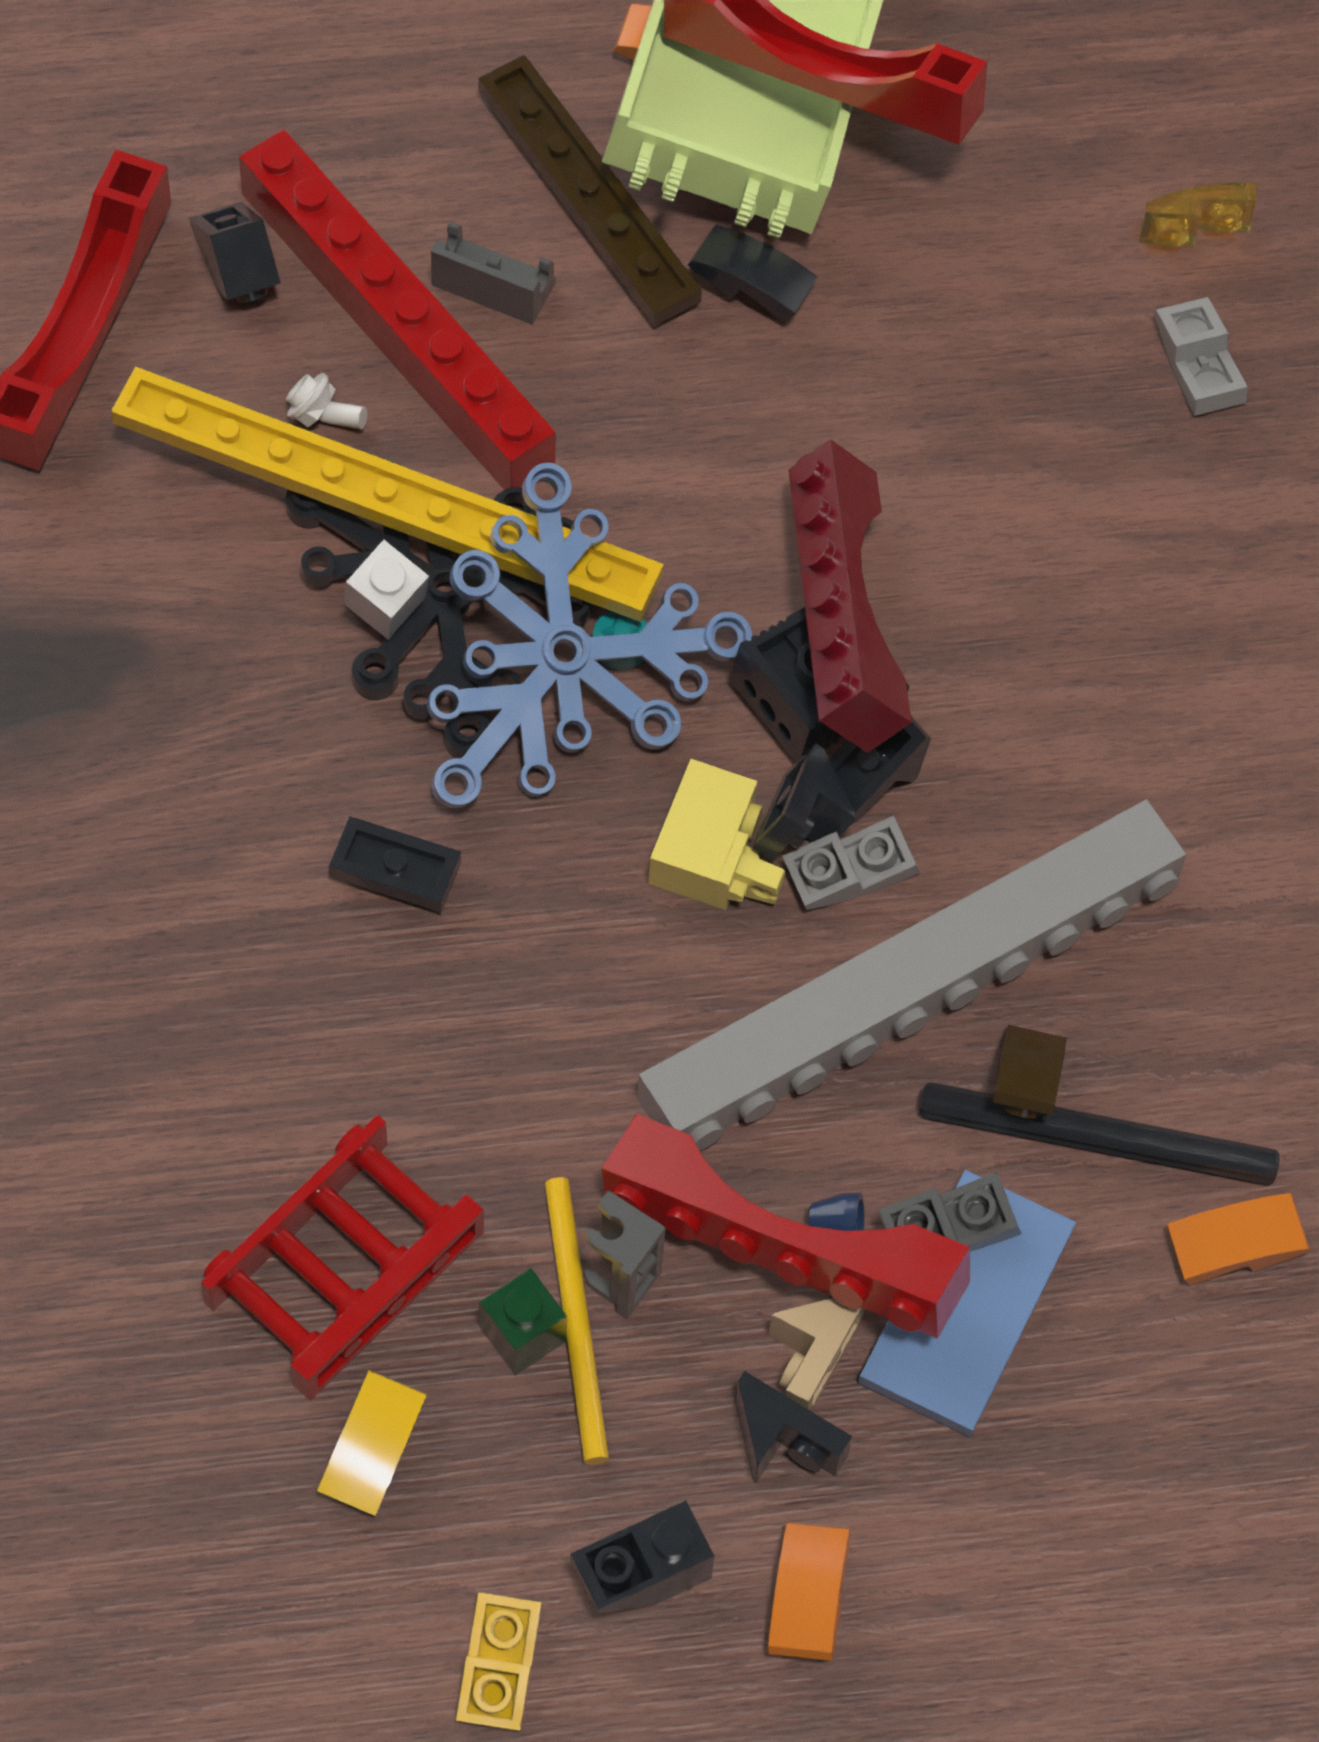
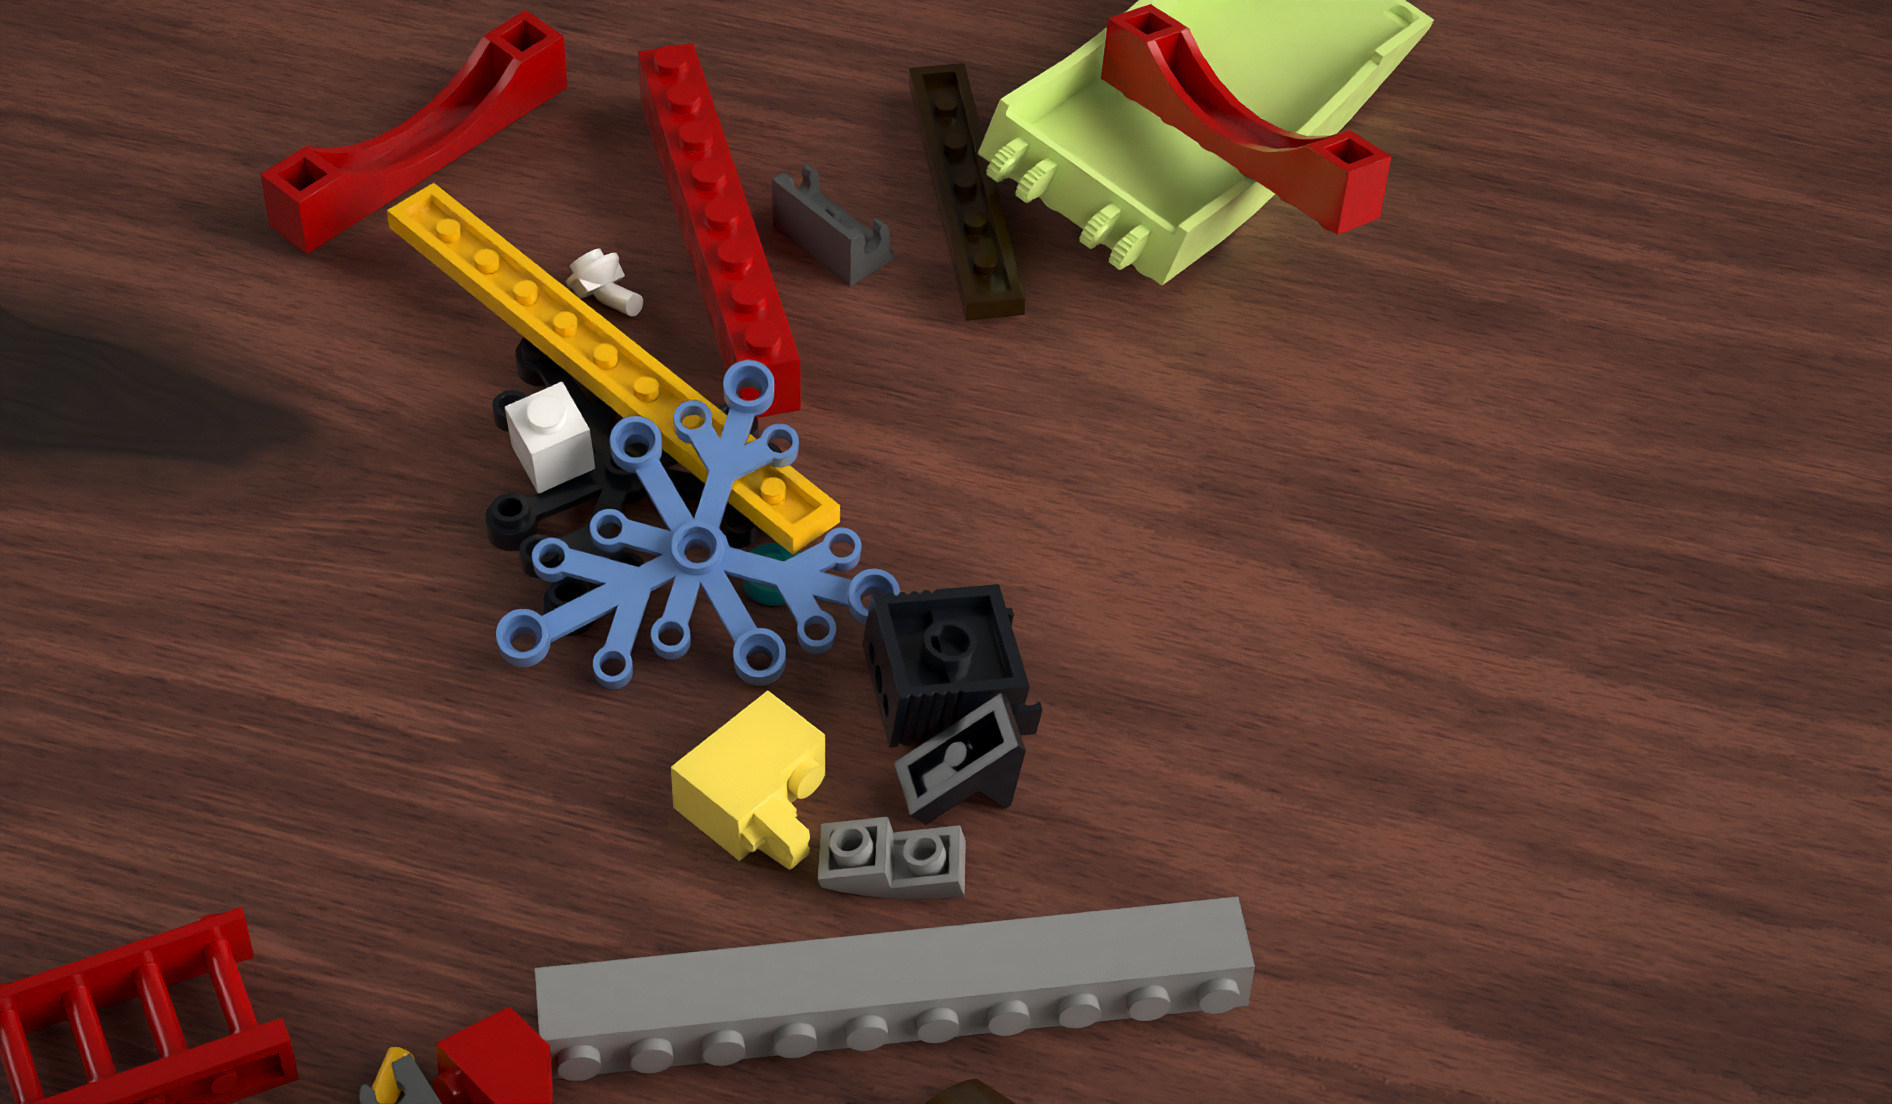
camera: 25 degrees right, 15 degrees down
black slope [189,202,281,303] -> none
black plate [329,816,462,912] -> none
black slope [687,224,818,323] -> none
black slope [753,743,856,861] -> none
dark red arch [788,439,912,753] -> none
clear yellow slope [1139,182,1257,248] -> none
light grey slope [1156,297,1248,416] -> none

